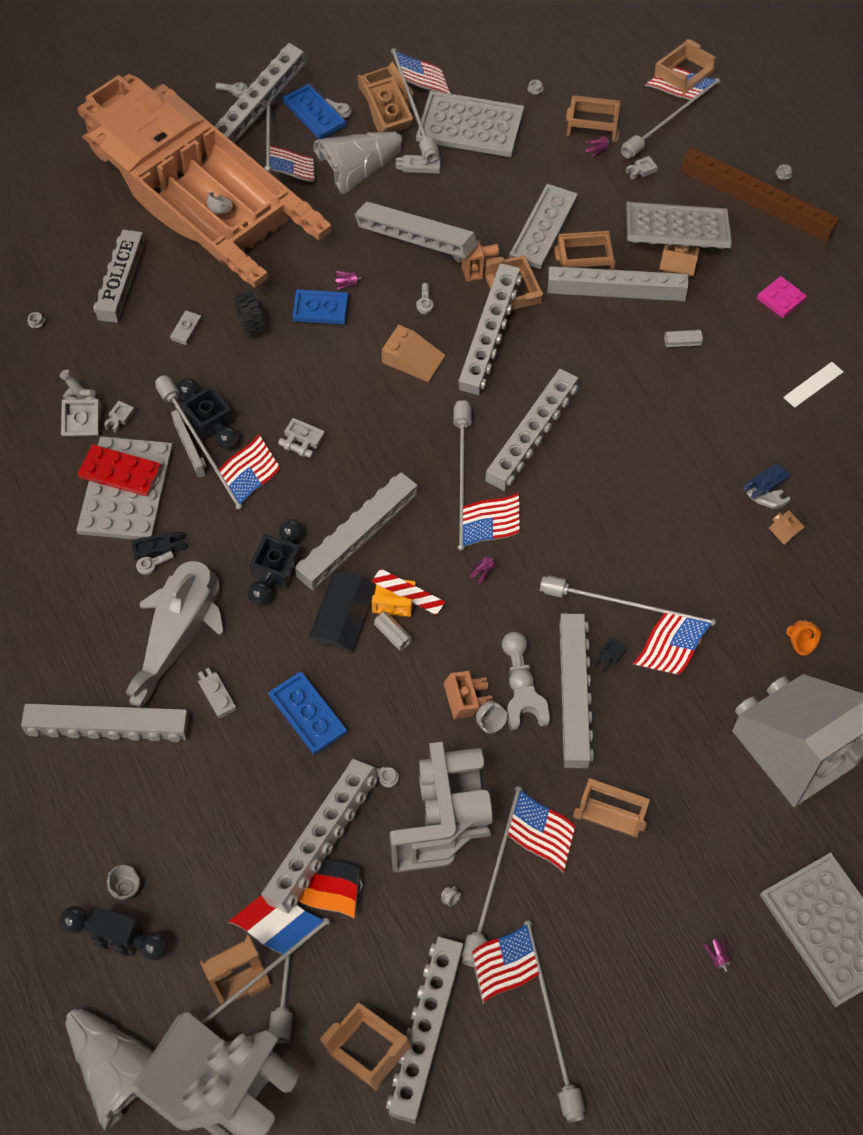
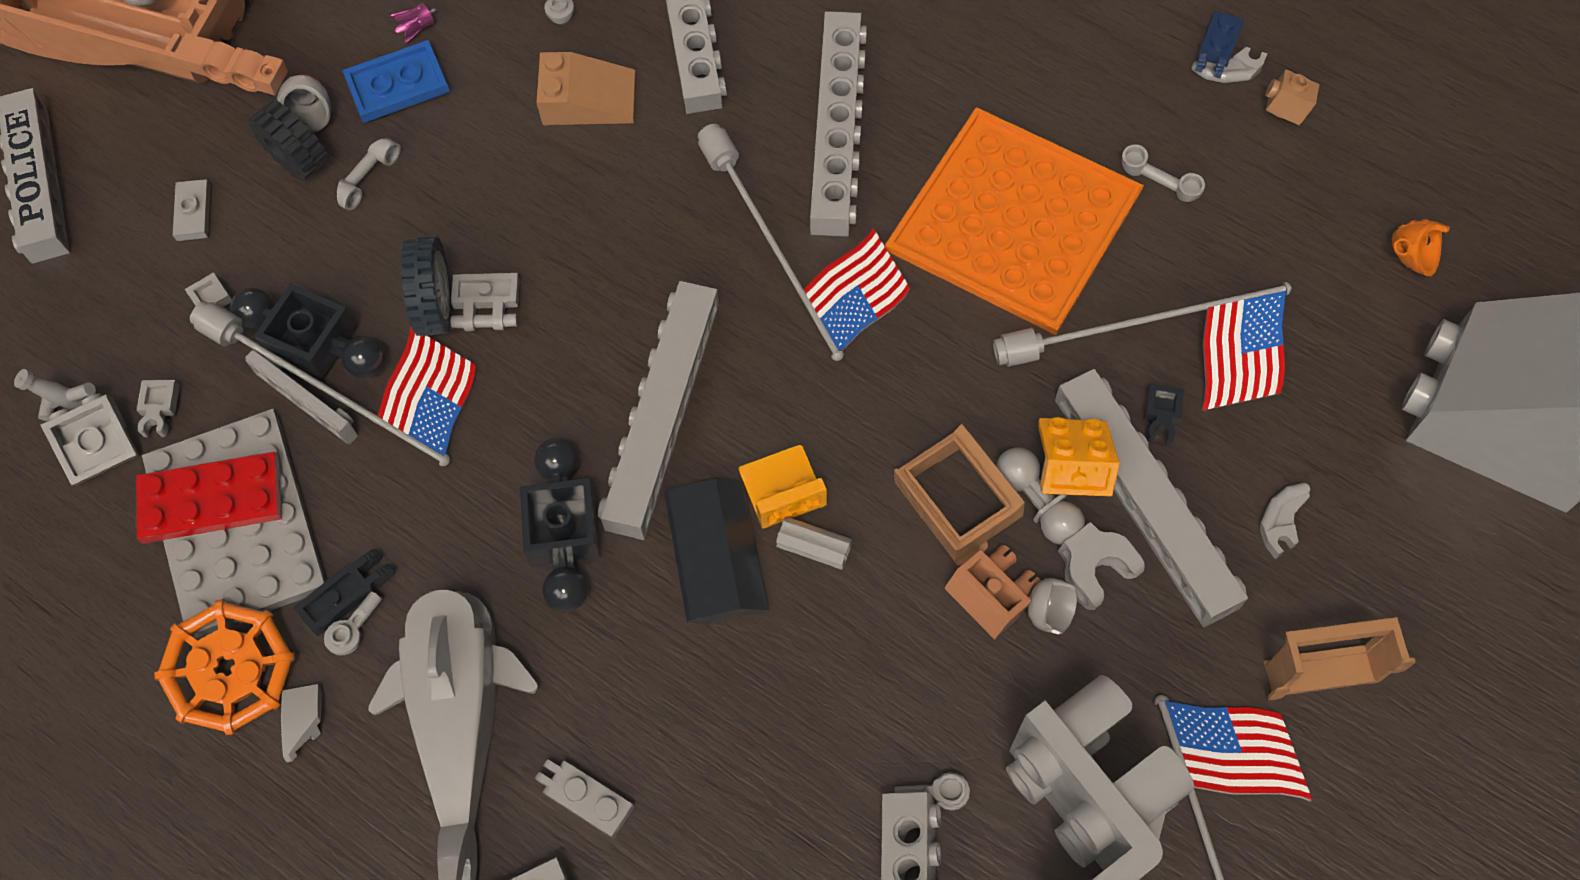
camera: 25 degrees left, 5 degrees up
blue plate [268,671,347,755] -> none
sticker [372,568,445,615] -> none
flat silver piece [468,556,495,584] -> none
none -> orange plate [154,599,295,735]
none -> light grey plate [185,272,232,307]
none -> light grey piece [277,74,331,133]
none -> light grey slope [281,684,323,762]
none -> light grey bar [337,138,401,211]
none -> black wheel [400,236,453,336]
none -> orange tile [885,107,1144,335]
none -> medium nougat piece [894,424,1025,566]
none -> light orange bracket [1038,417,1120,496]
none -> light grey bar [1121,145,1205,202]
none -> light grey piece [1260,482,1310,559]

